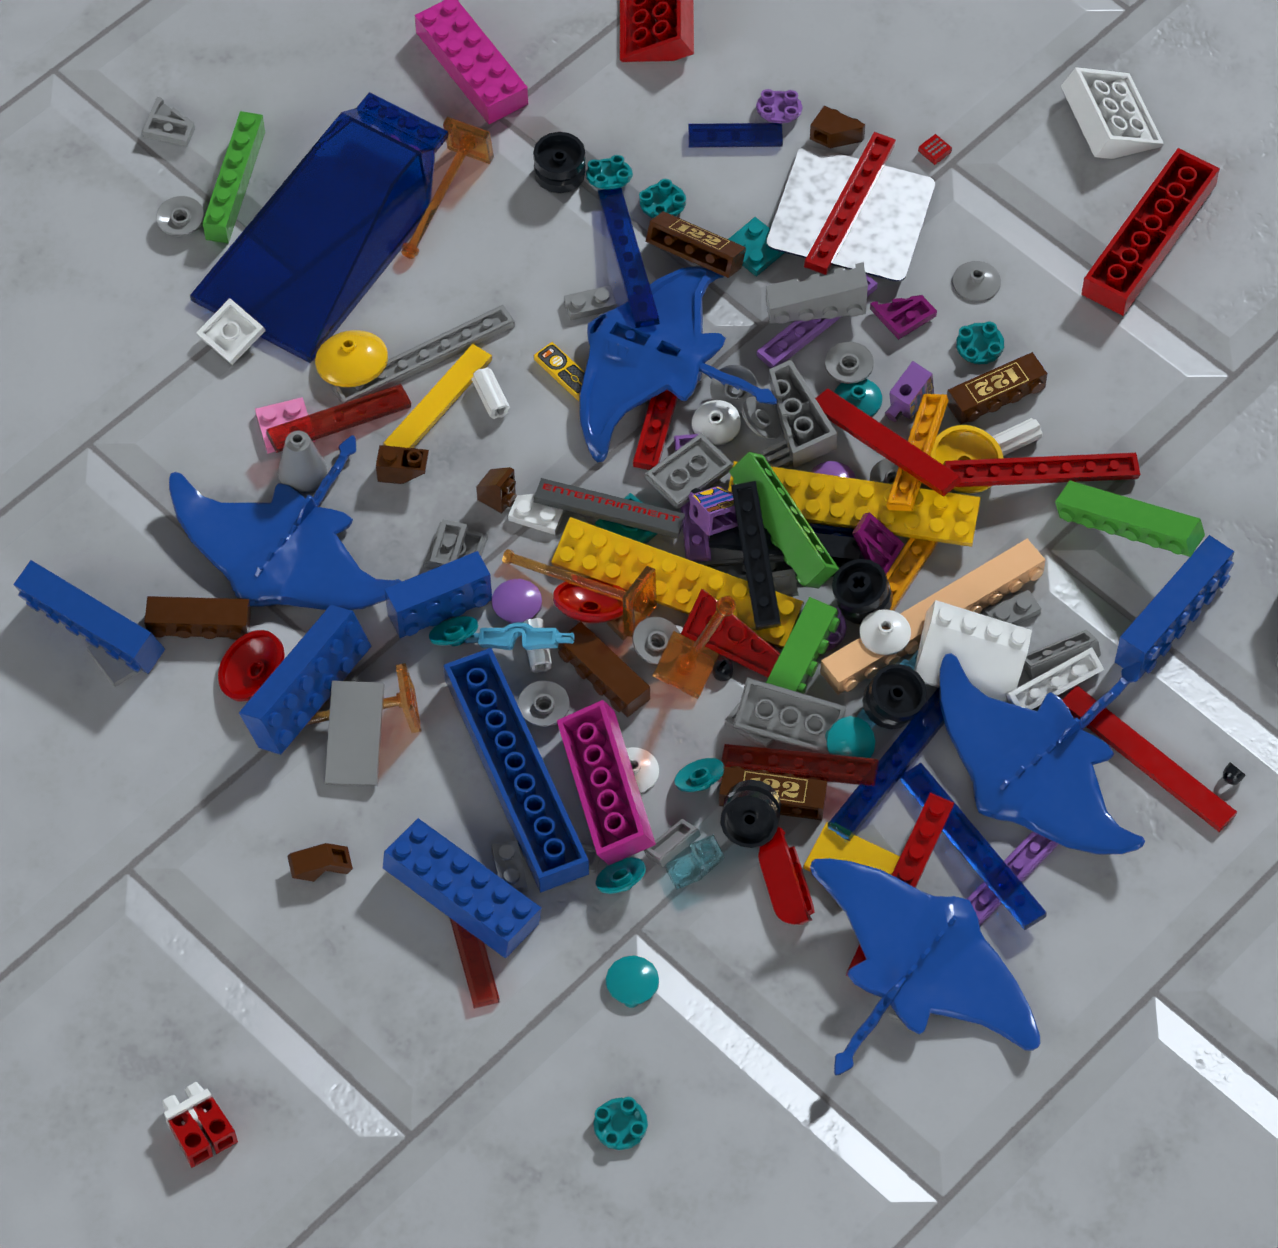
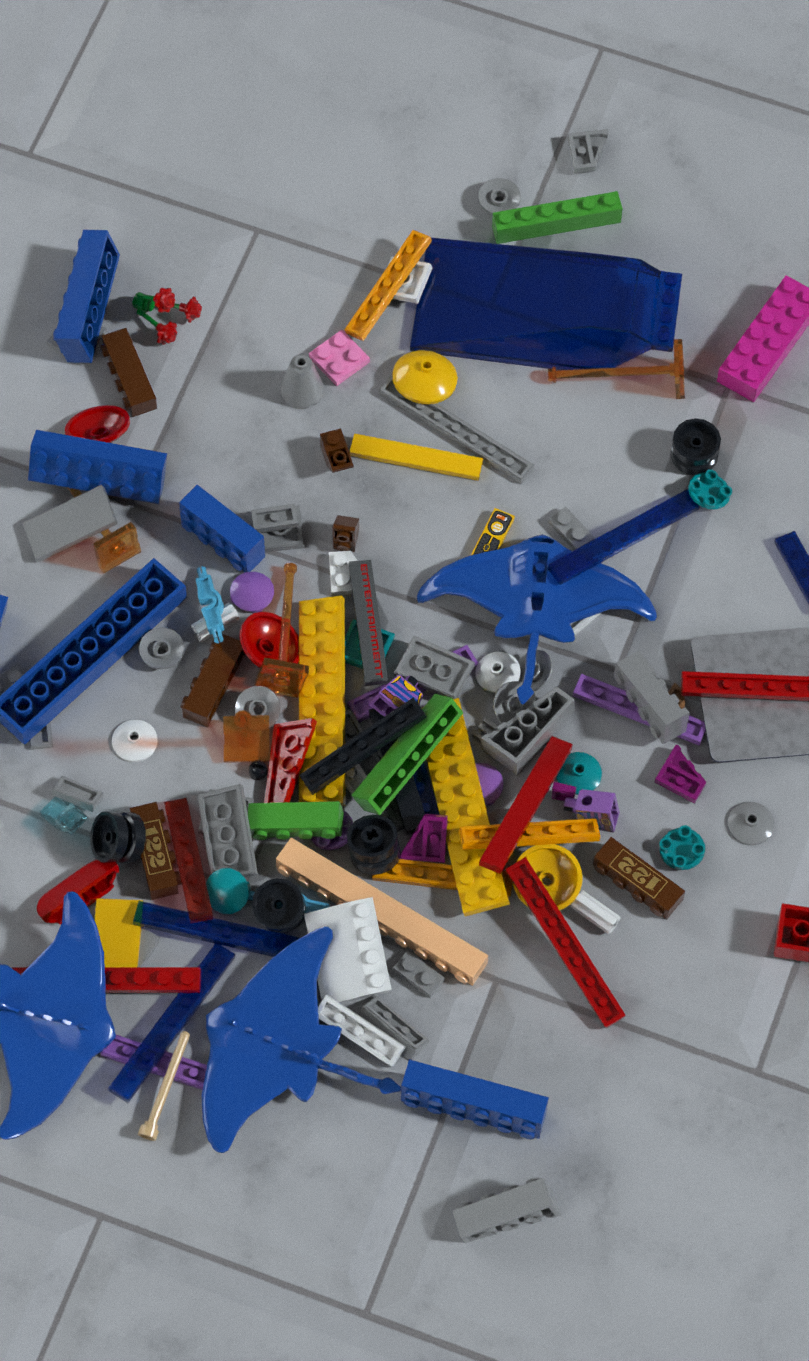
camera: 65 degrees right, 5 degrees up
blue animal [169,435,402,610] -> none
clear red tile [266,384,411,453] -> none
teal dish [429,616,478,647] -> none
white axle [472,367,510,419] -> none
dark pink brick [557,700,656,865] -> none
teal dish [596,857,646,894] -> none
red plate [633,390,678,470] -> none
teal dish [639,179,686,218] -> none
reddish brown brick [645,211,746,278] -> none
teal dish [674,758,724,792] -> none
teal plate [728,217,784,277] -> none
light grey dish [825,342,874,384] -> none
white dish [860,610,911,655] -> none
bright green brick [1055,481,1205,557] -> none
red tile [1062,685,1237,832] -> none
black hinge [1223,762,1246,785] -> none
none -> red plant [132,288,202,345]
none -> tan piece [138,1031,190,1141]
none -> light orange tile [344,230,432,341]
none -> magenta tile [551,782,576,802]

